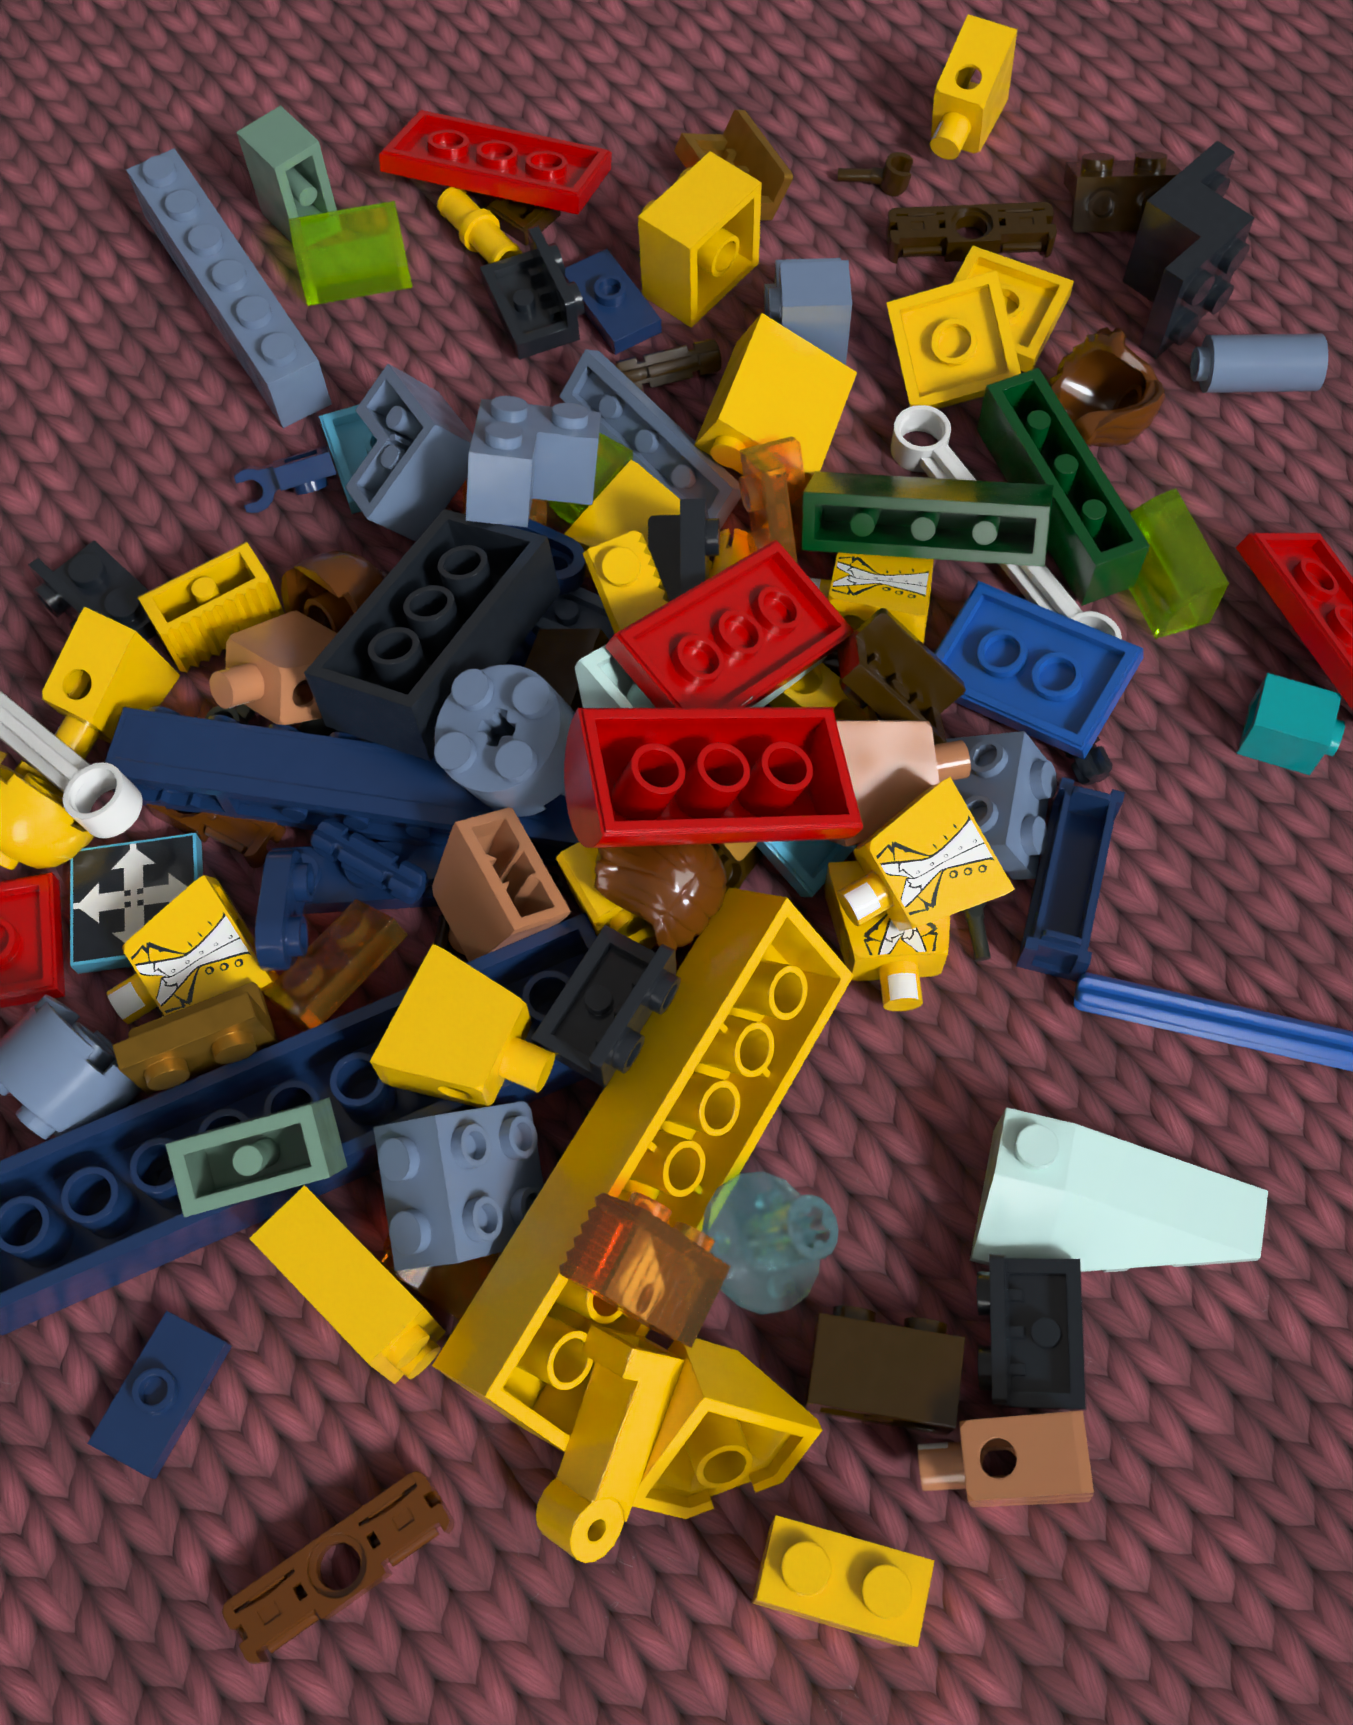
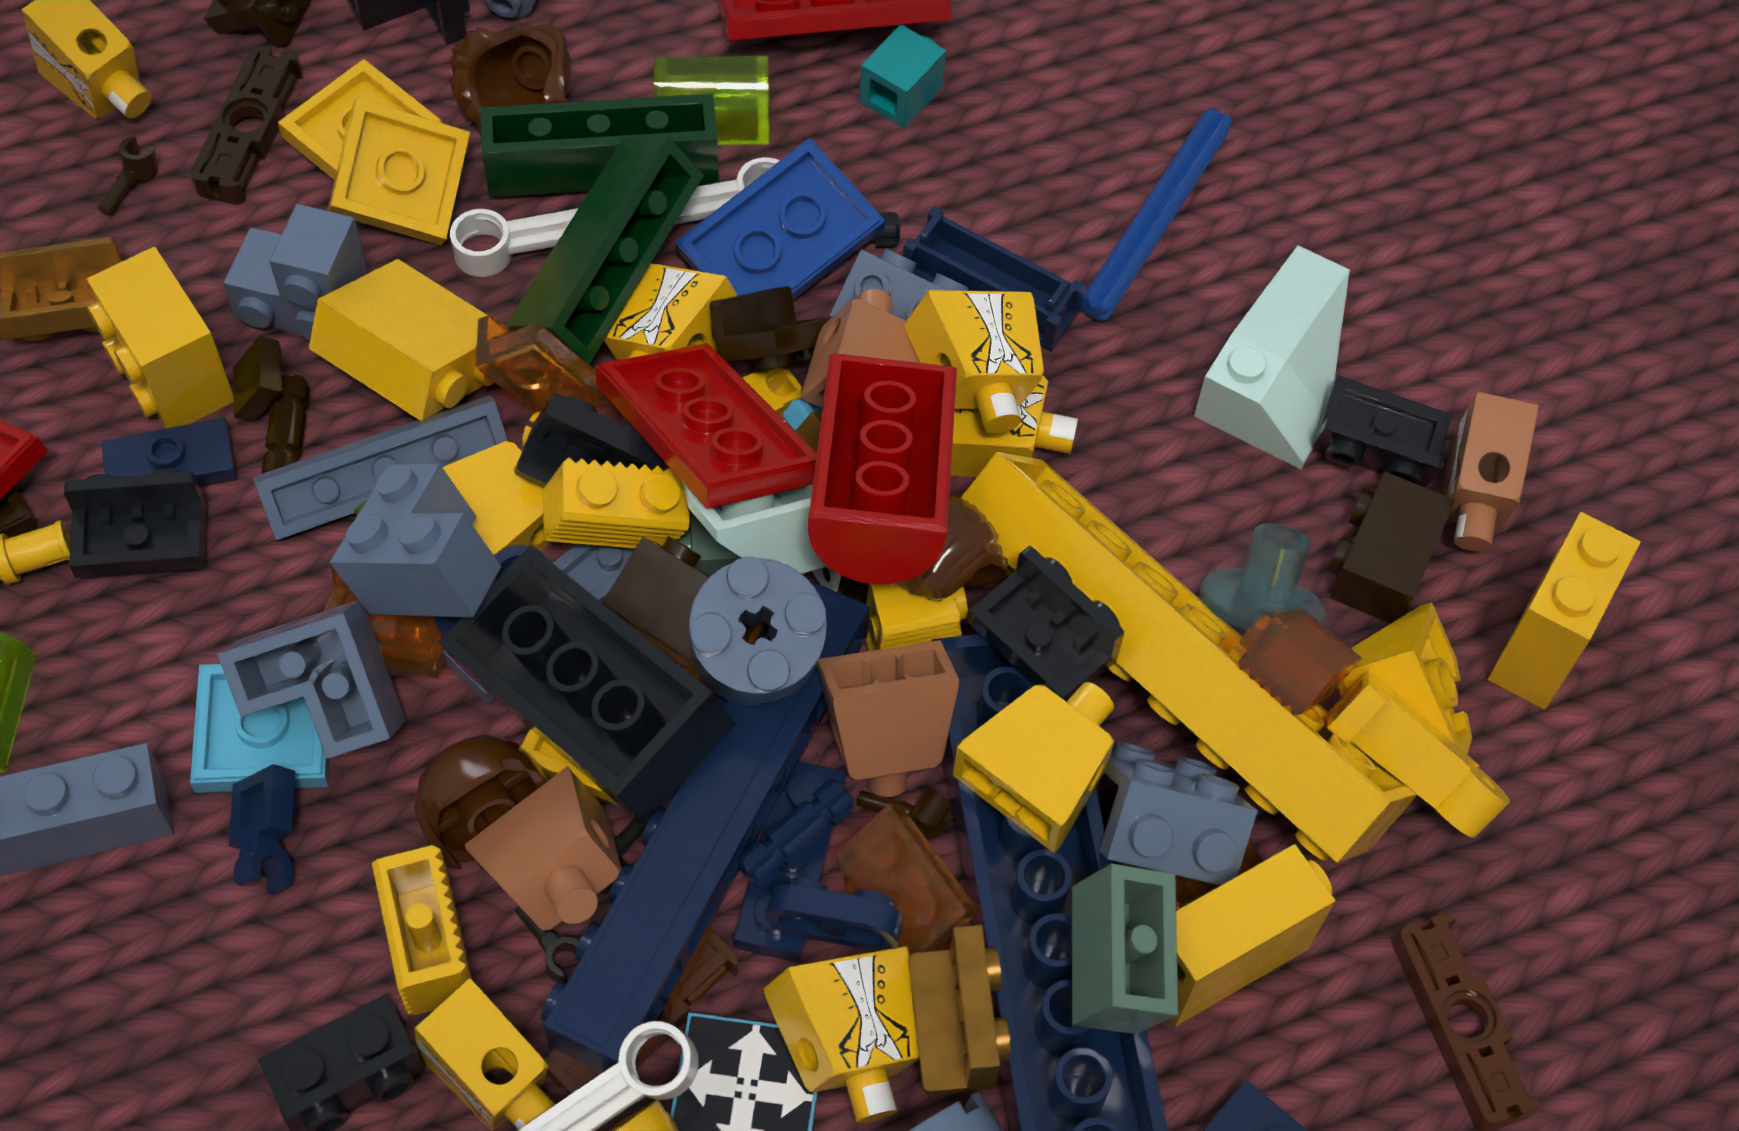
camera: 80 degrees left, 5 degrees down
none -> dark brown tile [233,336,282,422]

